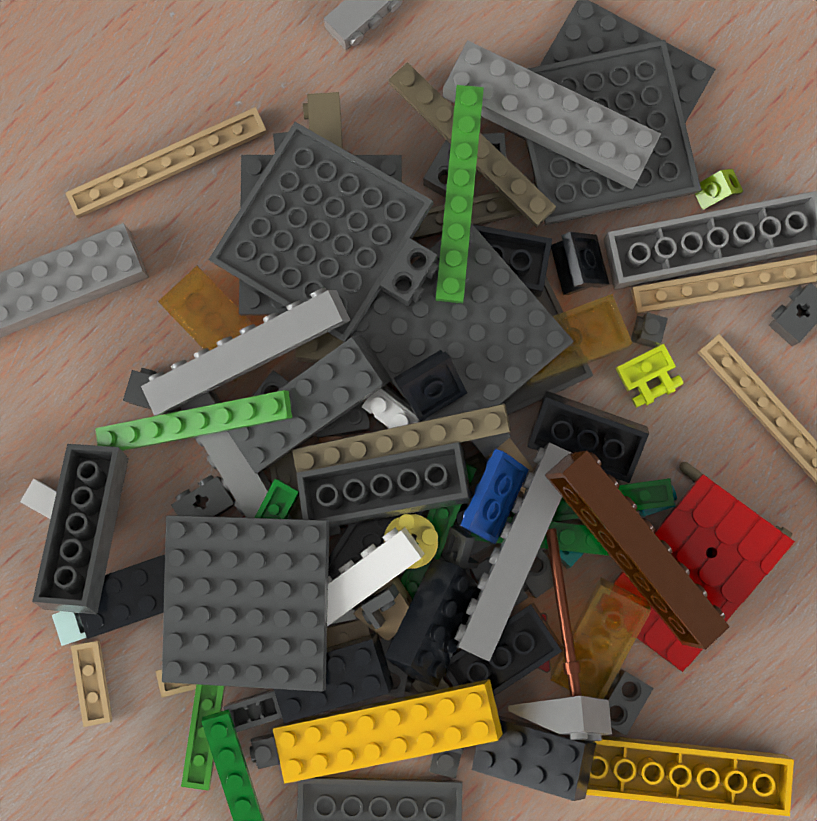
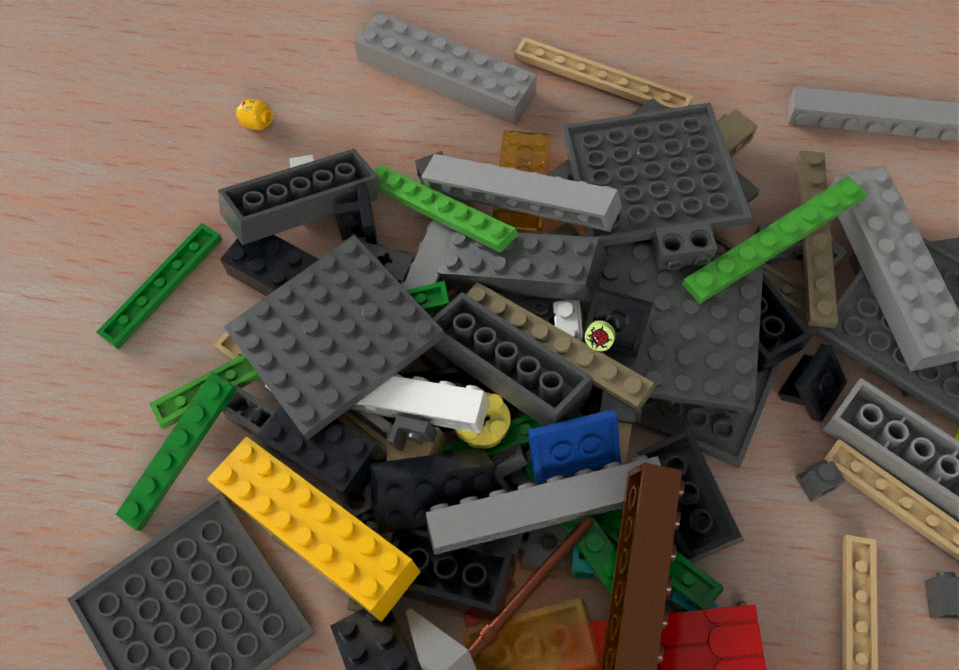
camera: 50 degrees right, 20 degrees down
light aqua brick [52,611,86,646] -> none
tan plate [71,640,113,727] -> none
dark grey brick [250,733,280,769] -> none
dark grey bracket [429,748,464,779] -> none
clear yellow brick [527,294,633,387] -> none
neon yellow plate [615,344,684,408] -> none
none -> green plate [96,223,223,350]
none -> black bracket [333,183,378,244]
none -> tile [585,321,615,351]

